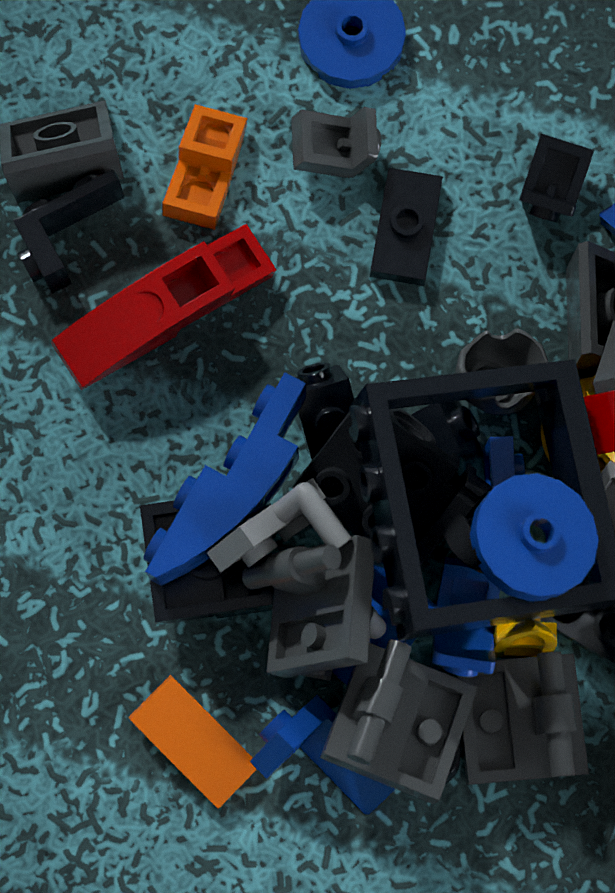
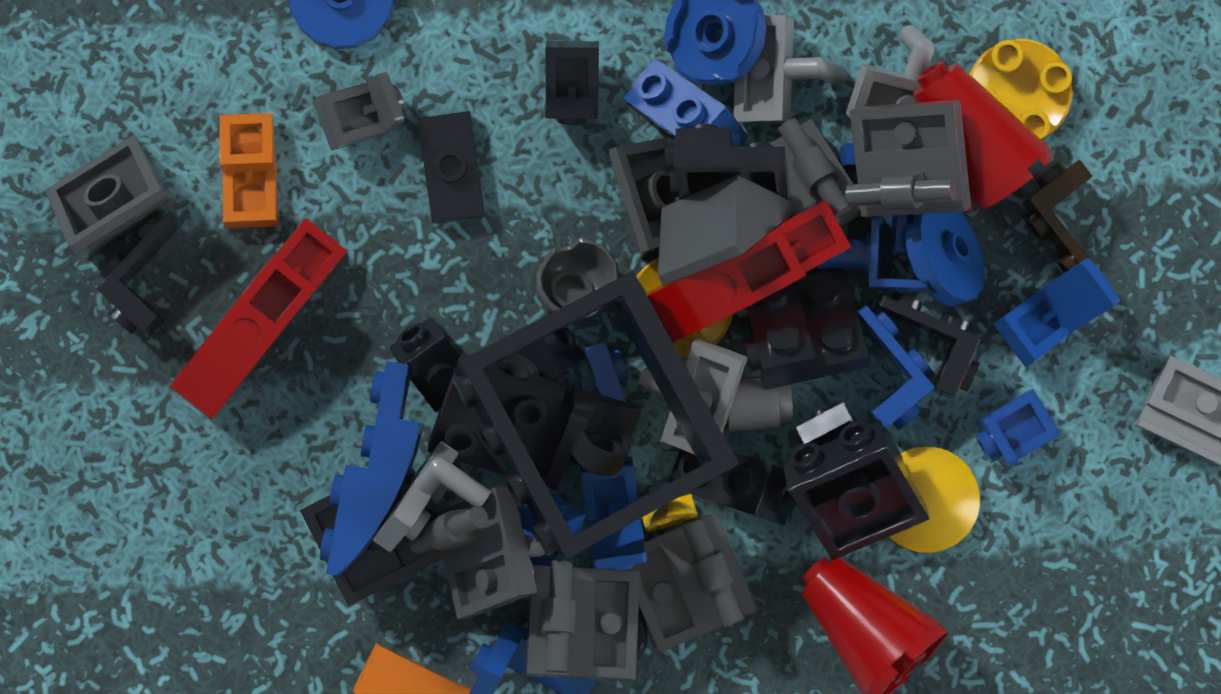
camera: 15 degrees left, 10 degrees up
blue plate [470,474,599,602] -> none

